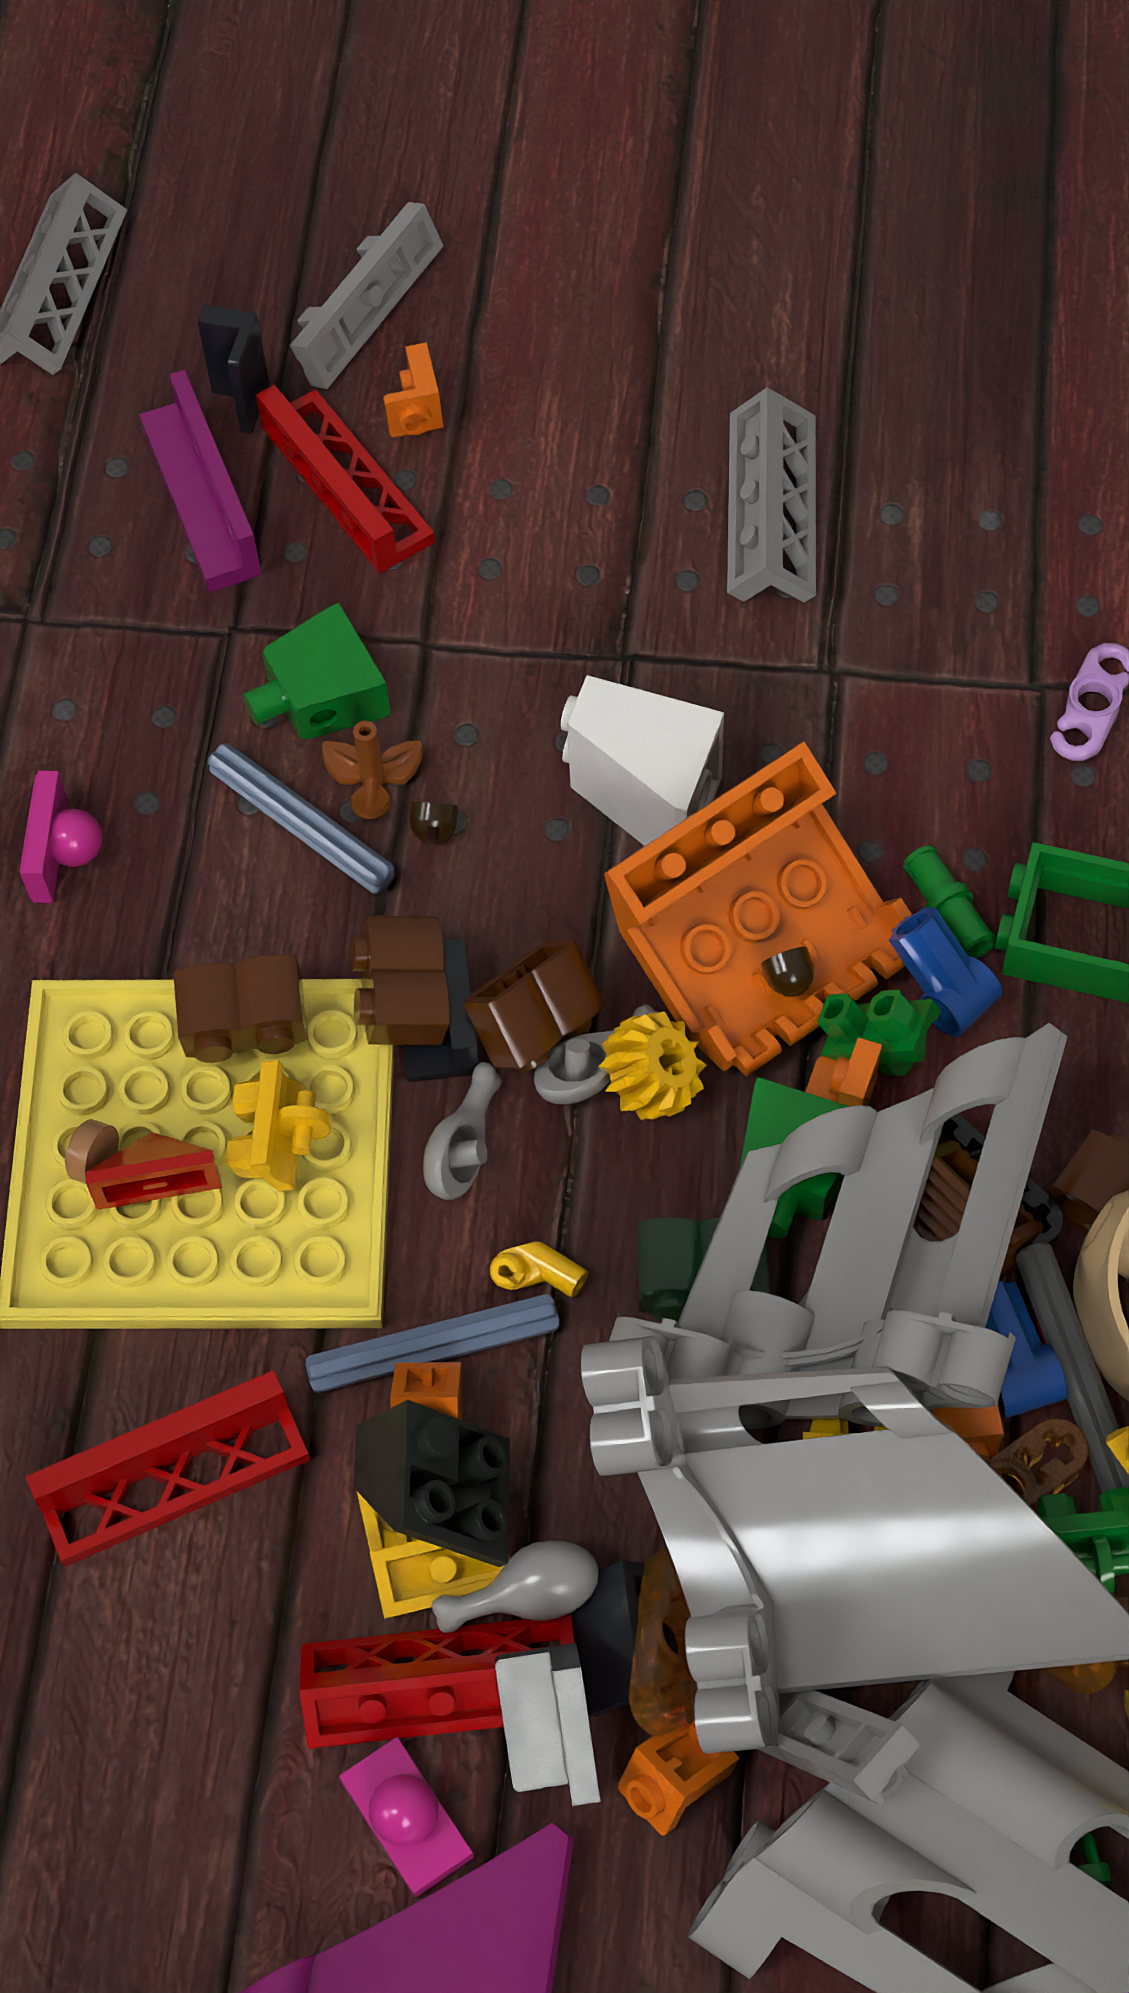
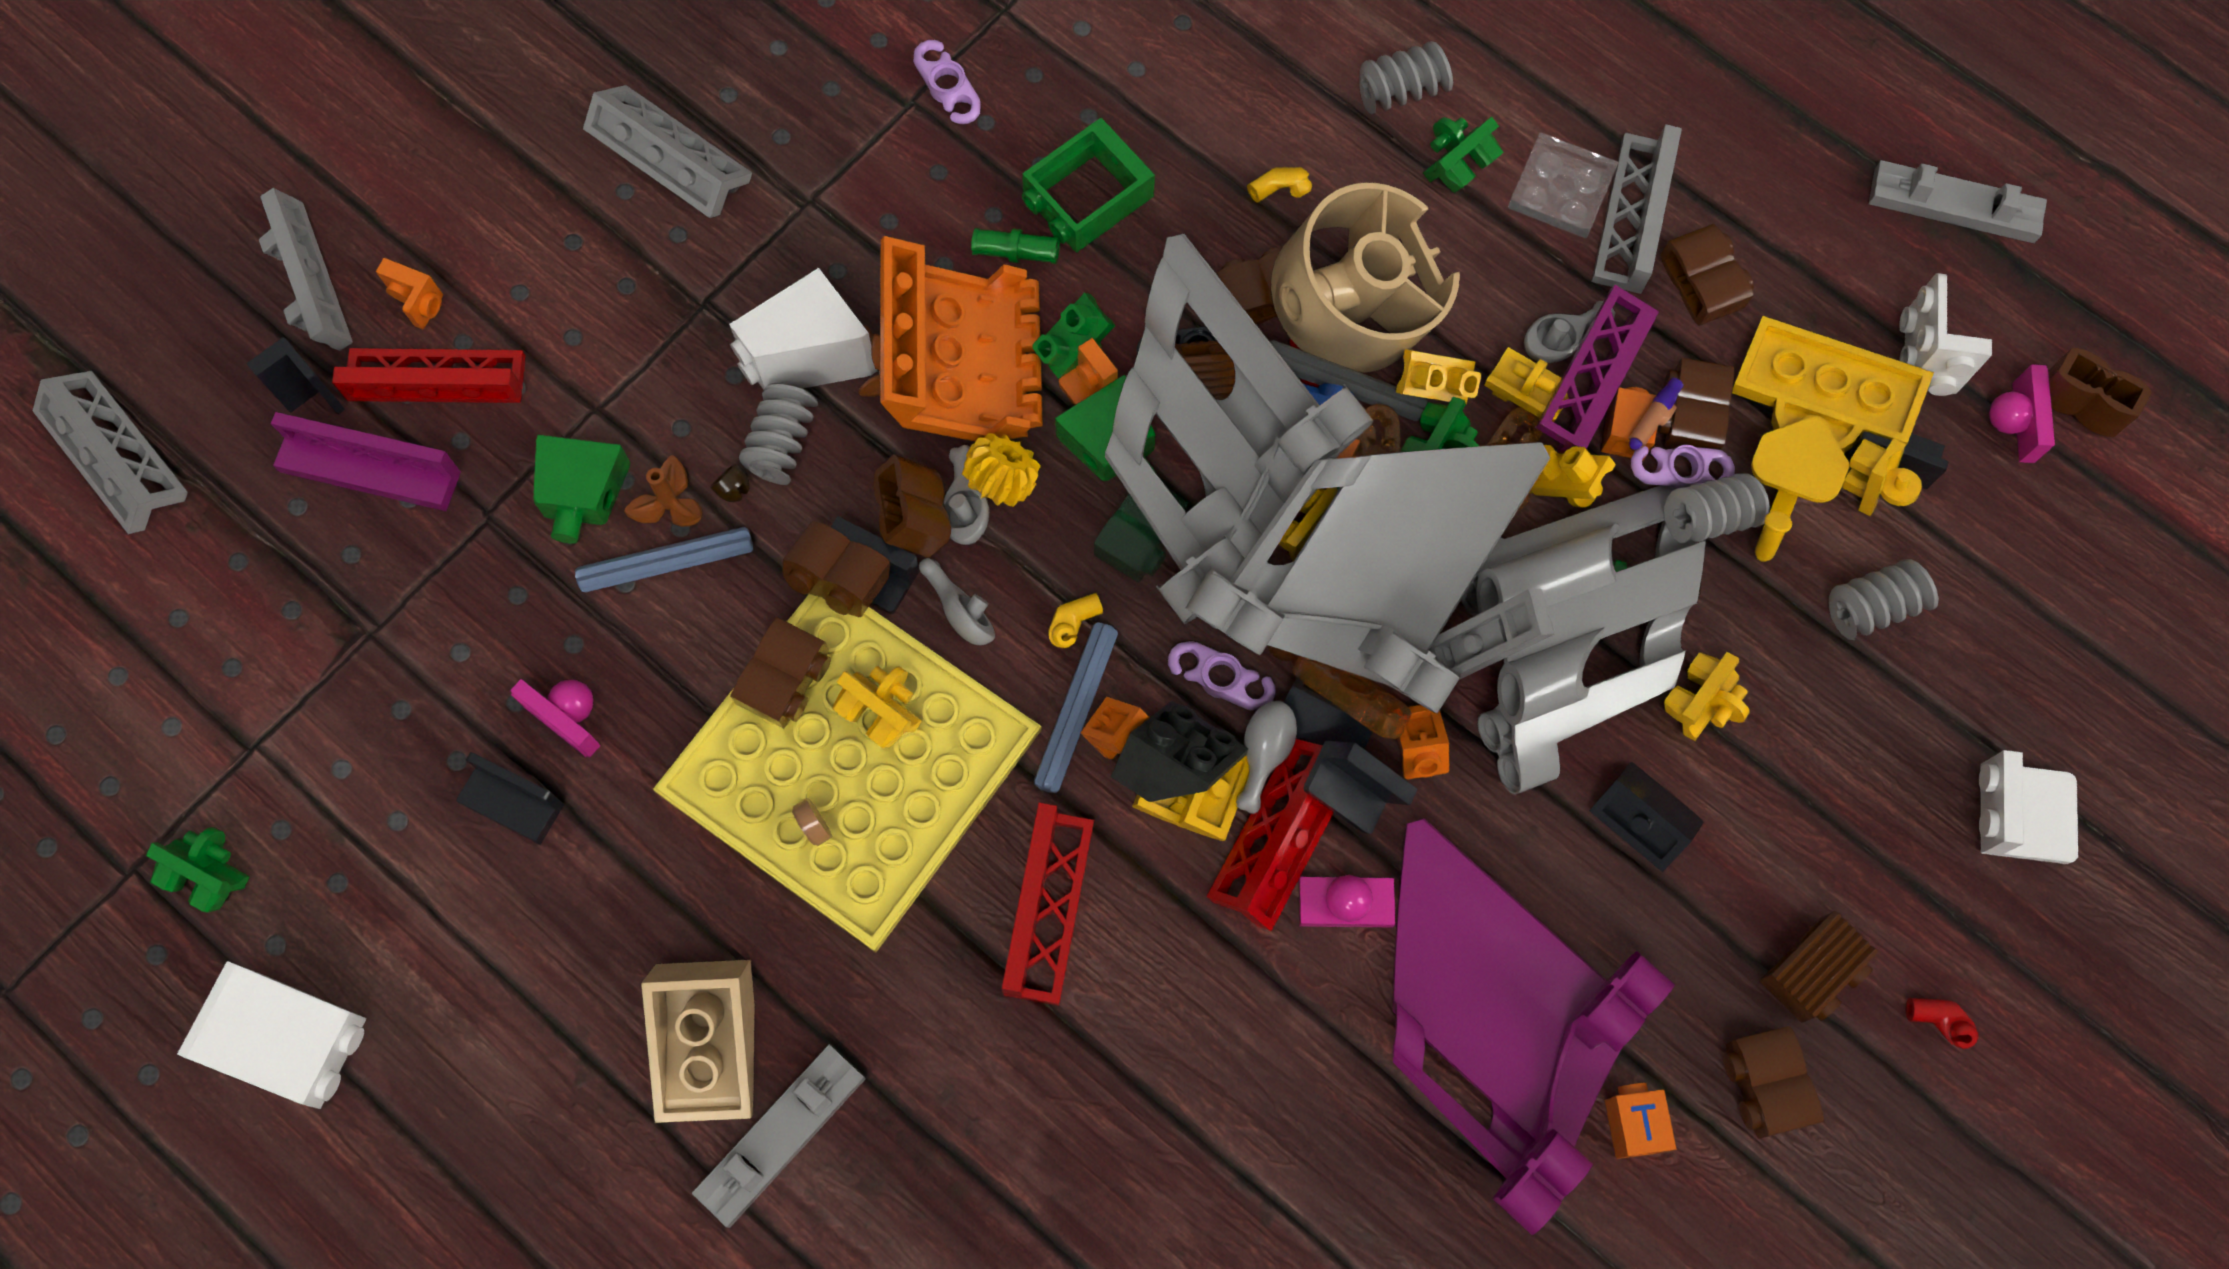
camera: 60 degrees left, 10 degrees up
red slope [85,1132,222,1210] -> none
dark brown hinge [761,946,814,997] -> none
blue piece [889,908,1003,1037] -> none
none -> light grey piece [739,384,818,485]
none -> lavender piece [1168,641,1276,711]

